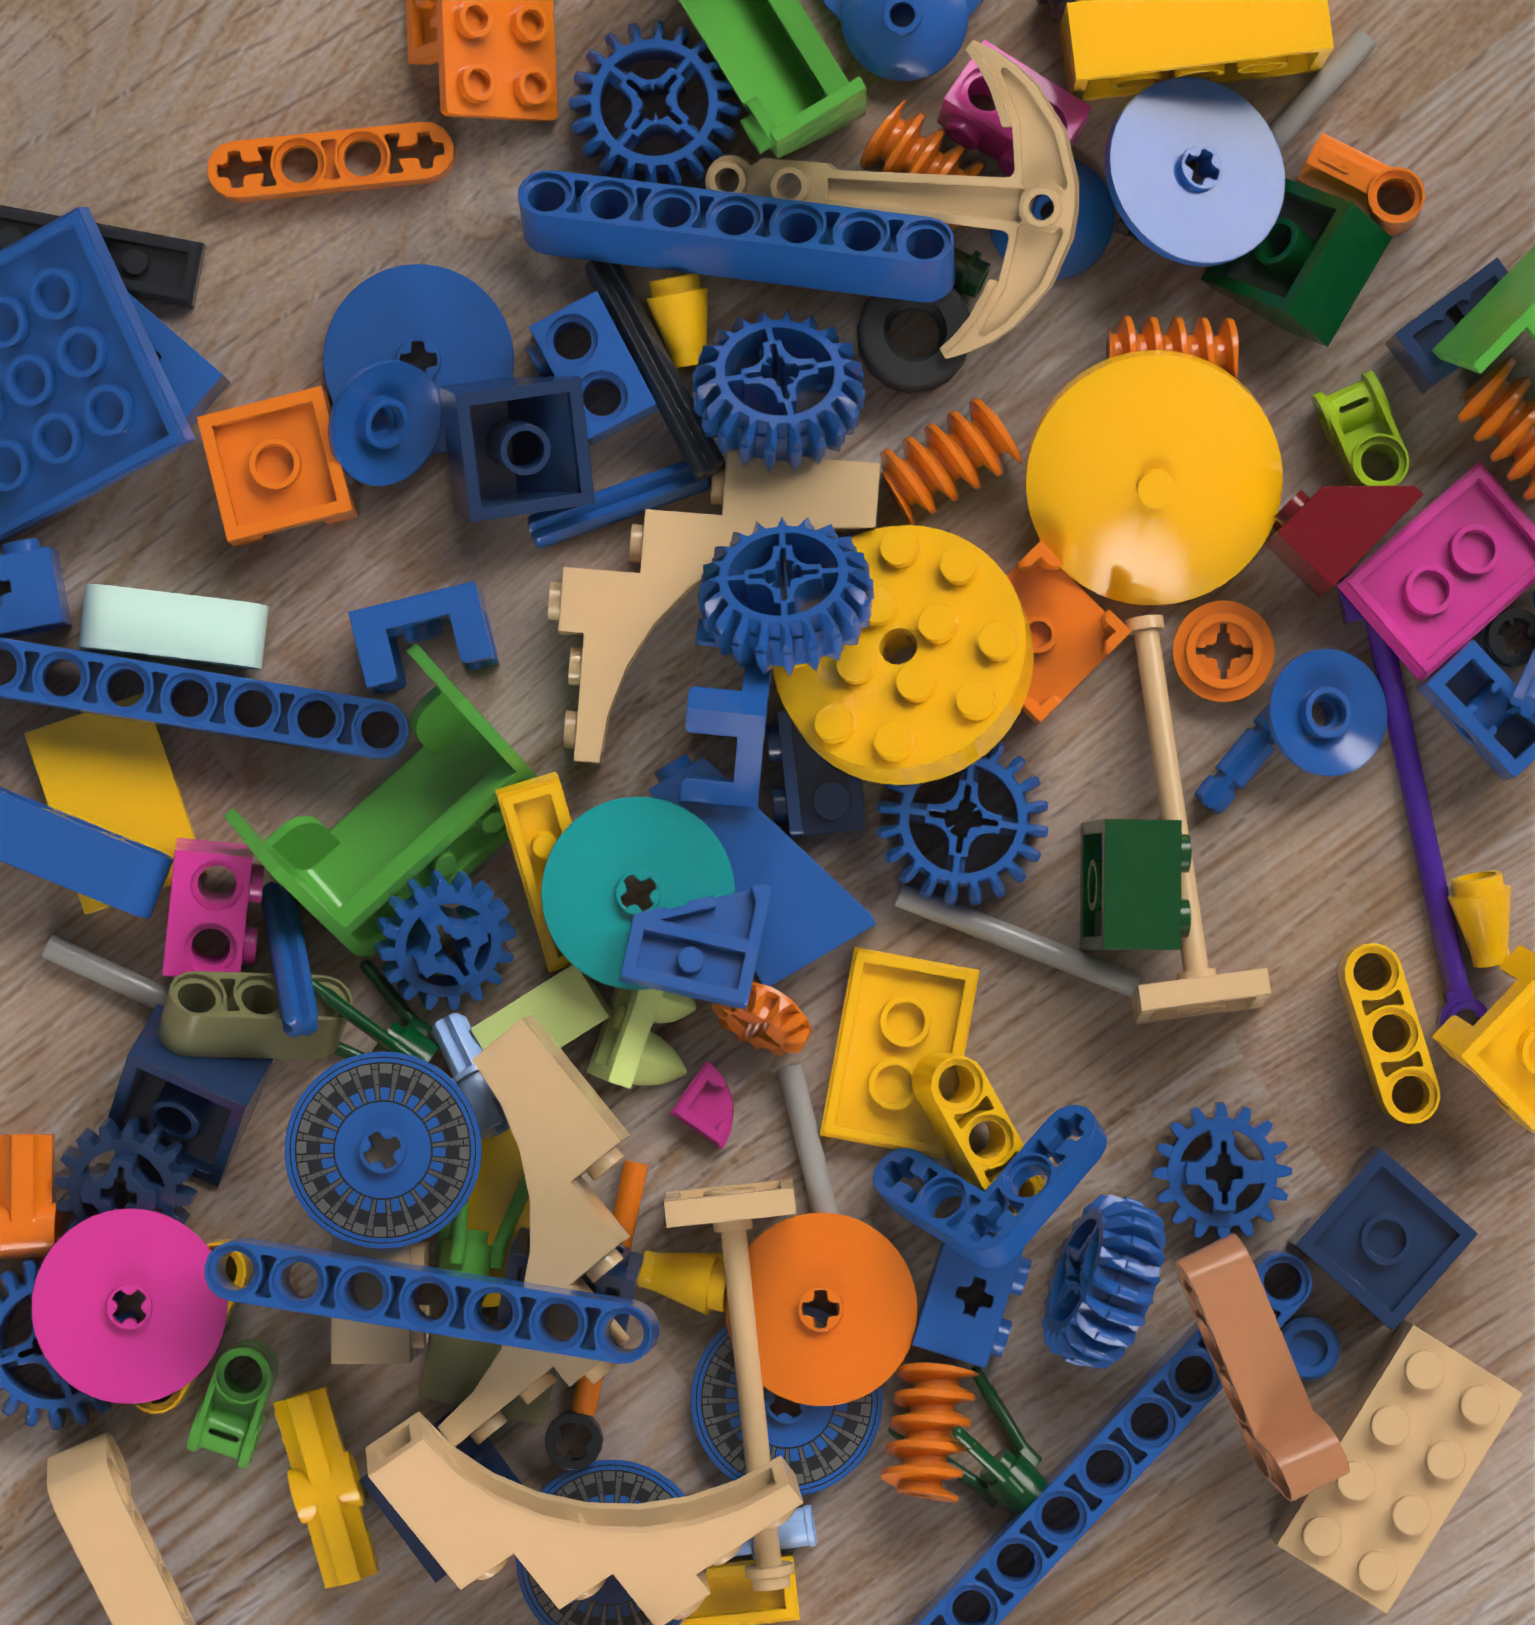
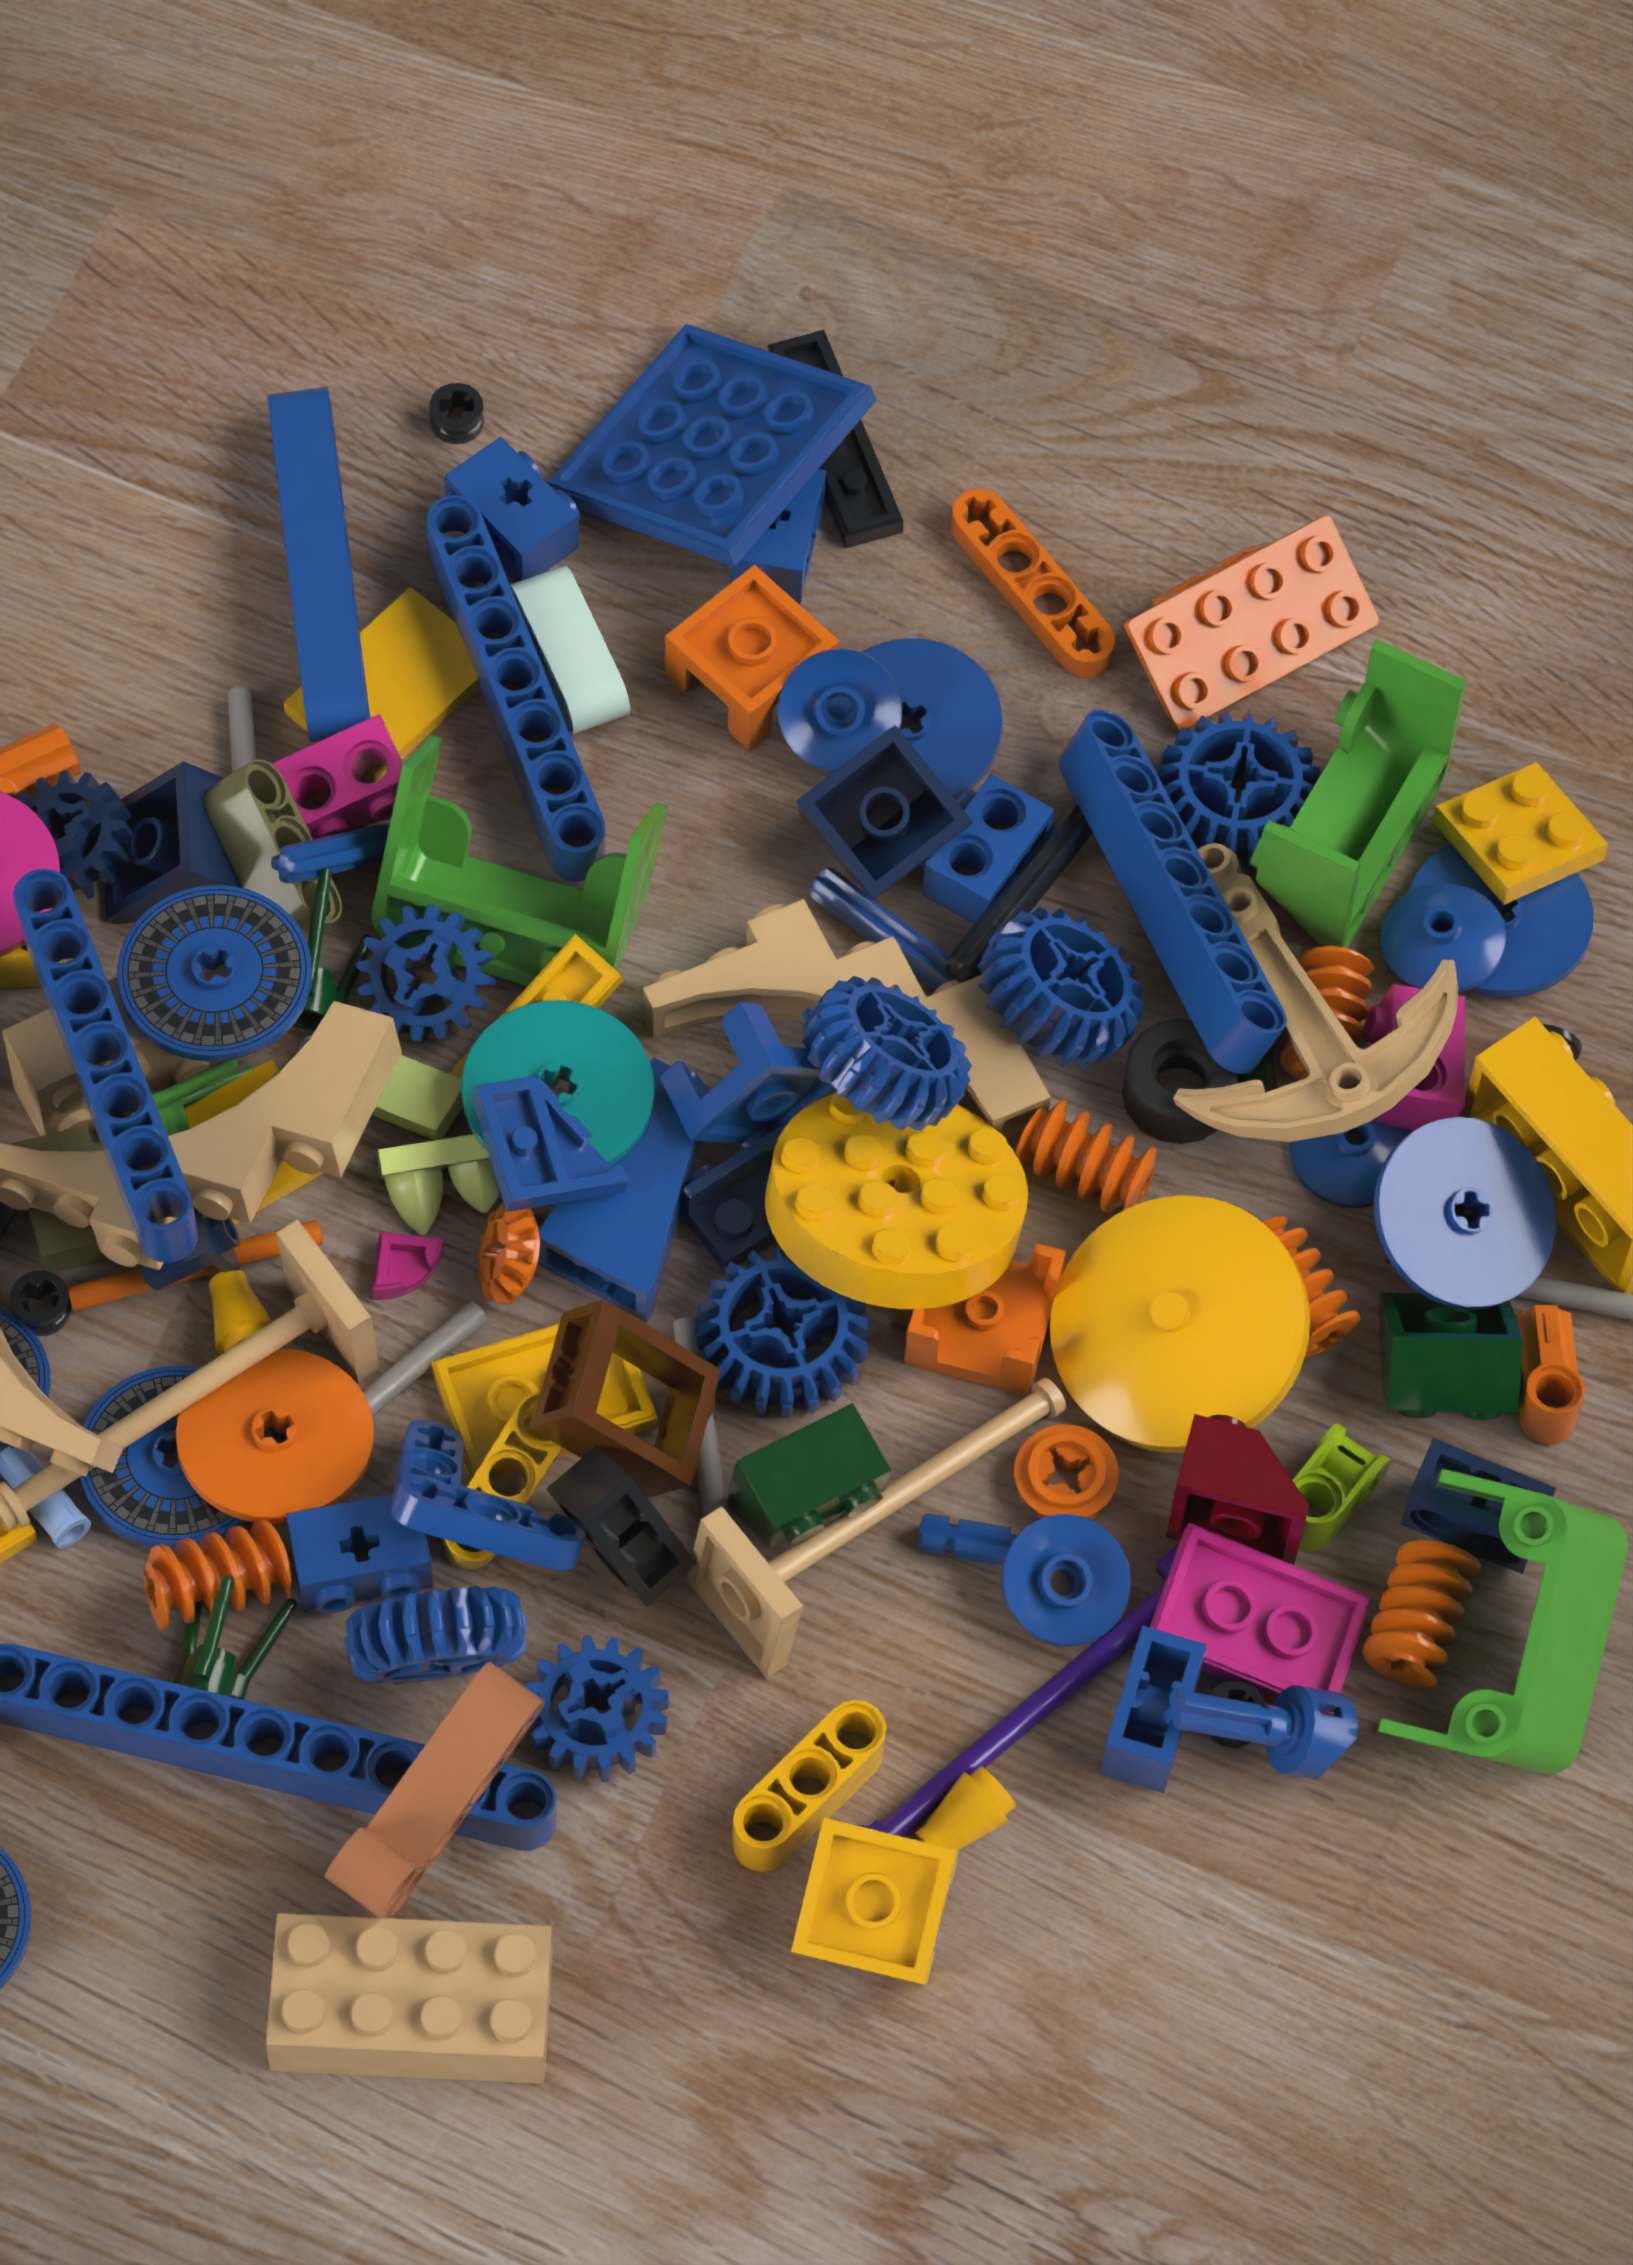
camera: 55 degrees right, 25 degrees down
blue panel [348,581,500,695] -> none
yellow cone [646,273,708,368] -> none
blue tile [1280,1315,1340,1381] -> none
dark blue panel [1288,1145,1478,1331] -> none
none -> reddish brown window [531,1299,721,1498]
none -> black brick [546,1446,697,1607]

